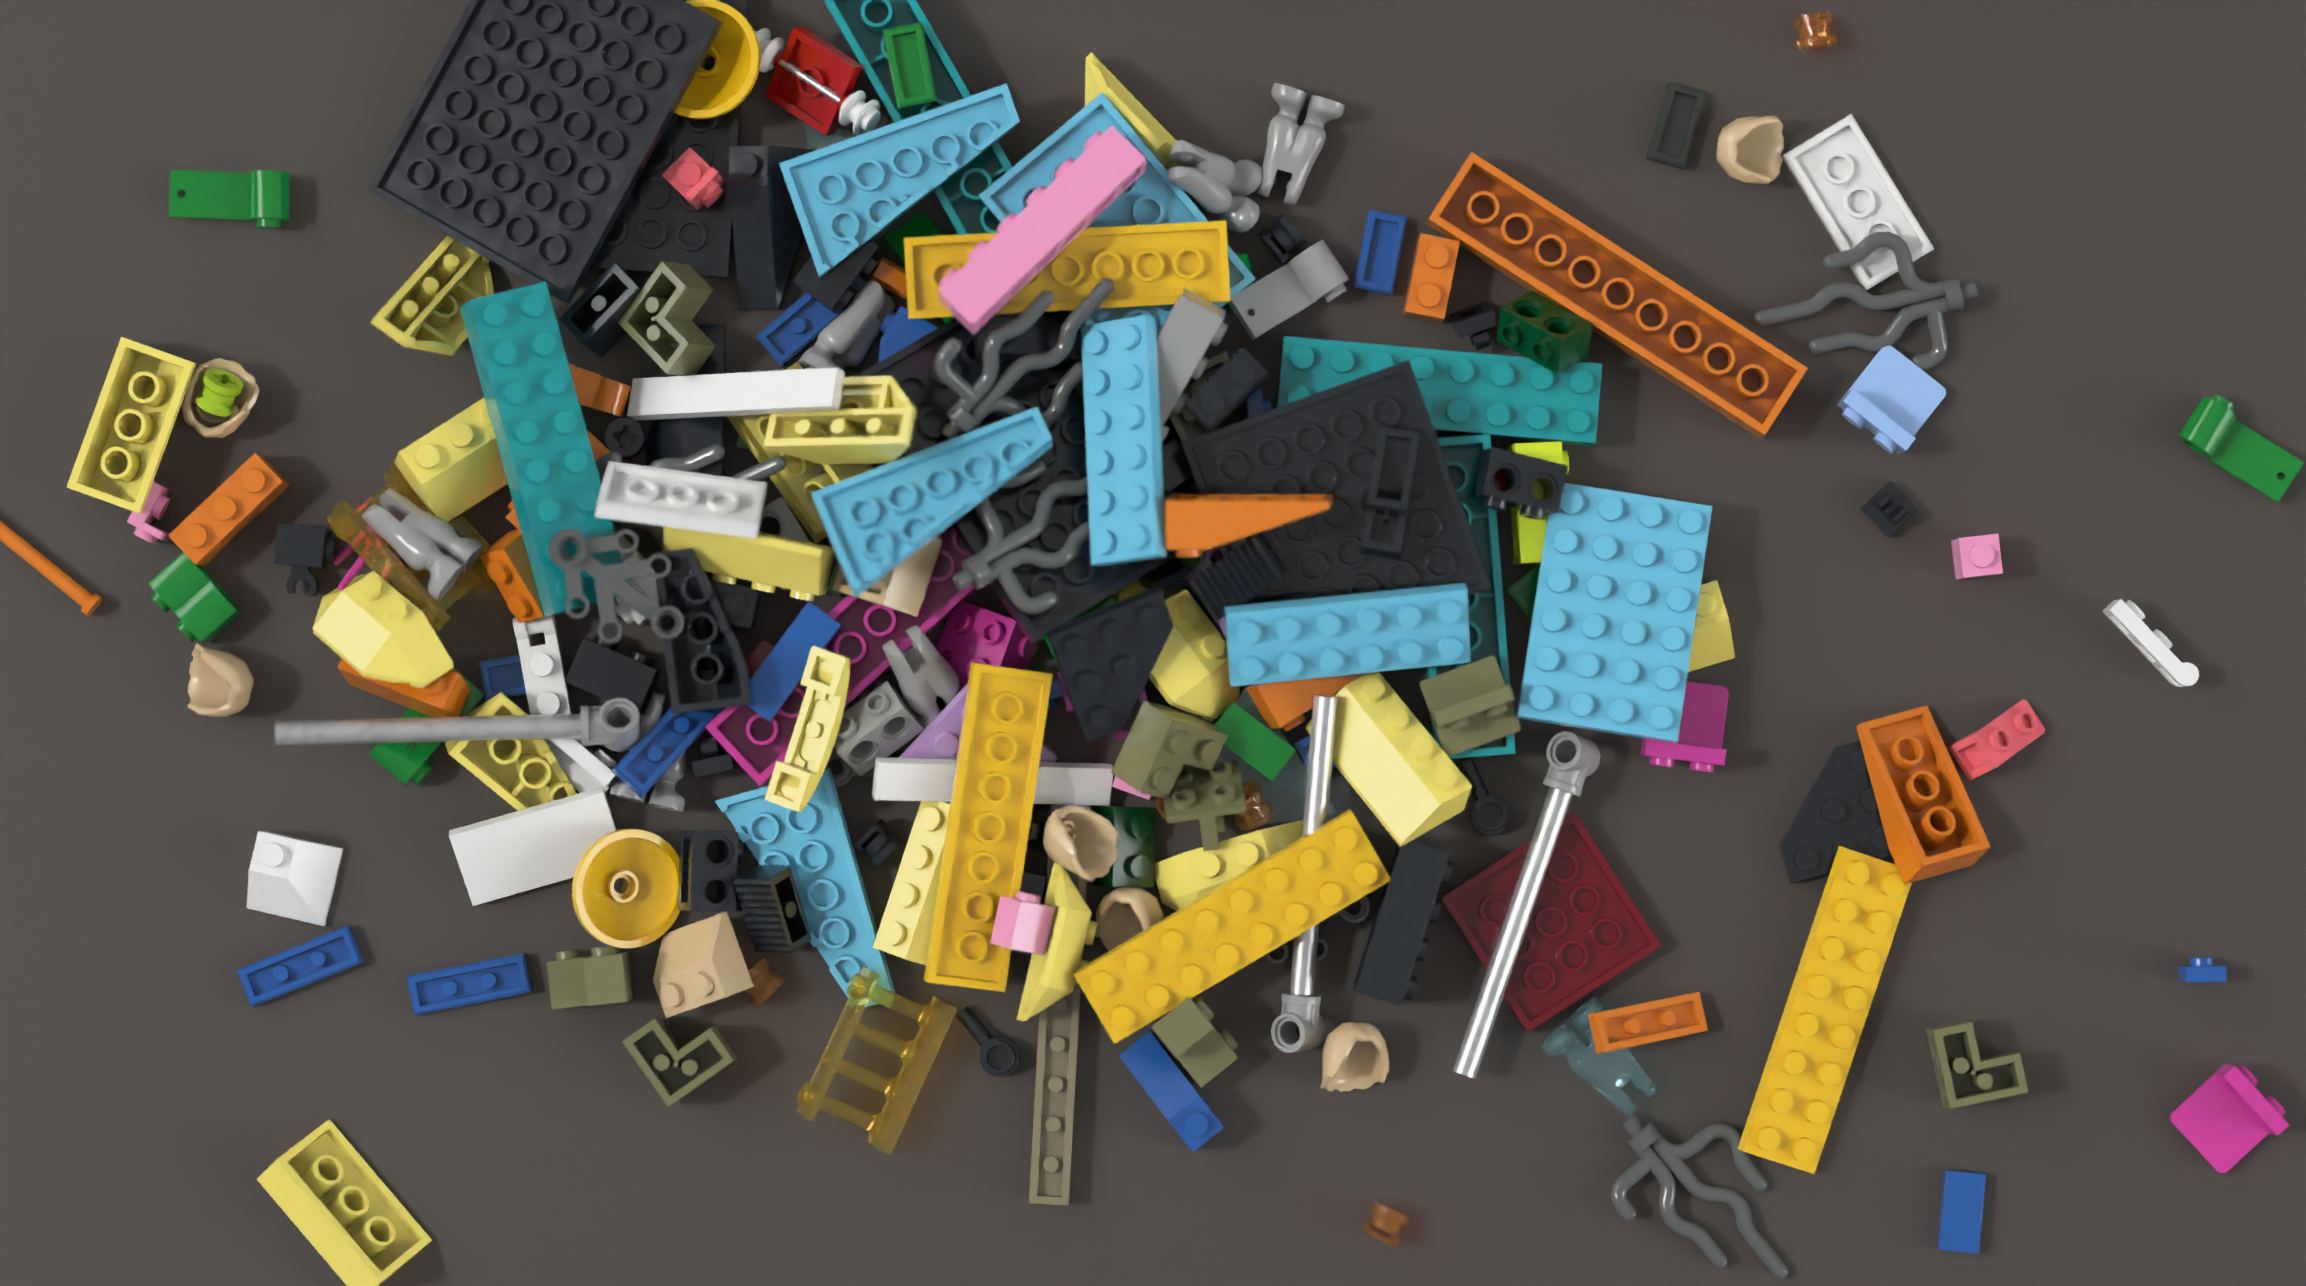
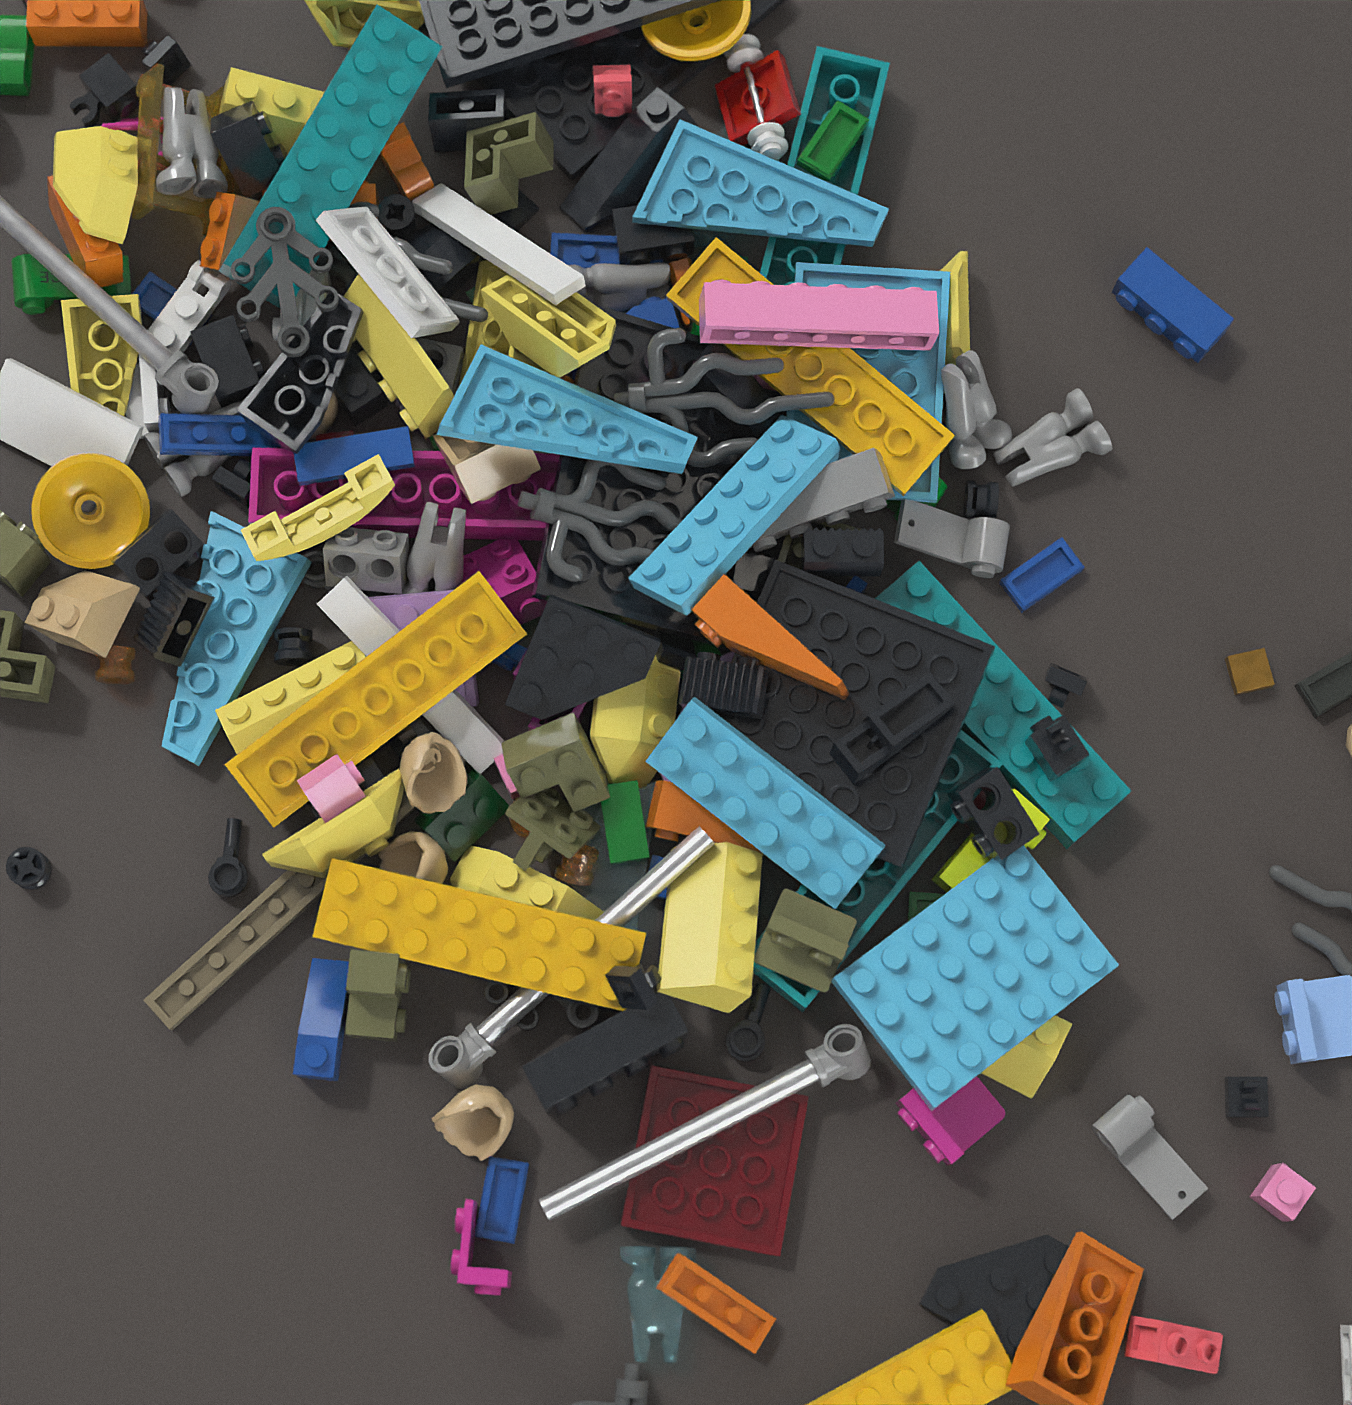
camera: 45 degrees right, 10 degrees down
clear yellow fence [797,966,957,1155] -> none
clear orange wheel [1361,1201,1410,1247] -> none
orange brick [1403,233,1460,324] -> none
orange brick [1426,152,1808,439] -> none
dark green brick [1496,290,1593,374] -> none
none -> black wheel [6,847,52,890]
none -> black tile [140,35,191,89]
none -> black brick [210,100,287,197]
none -> dark pink bracket [451,1199,512,1296]
none -> blue tile [474,1156,529,1244]
none -> black tile [605,964,662,1010]
none -> black brick [1025,715,1090,782]
none -> light grey door [1091,1094,1208,1221]
none -> pearl gold tile [1225,648,1275,696]

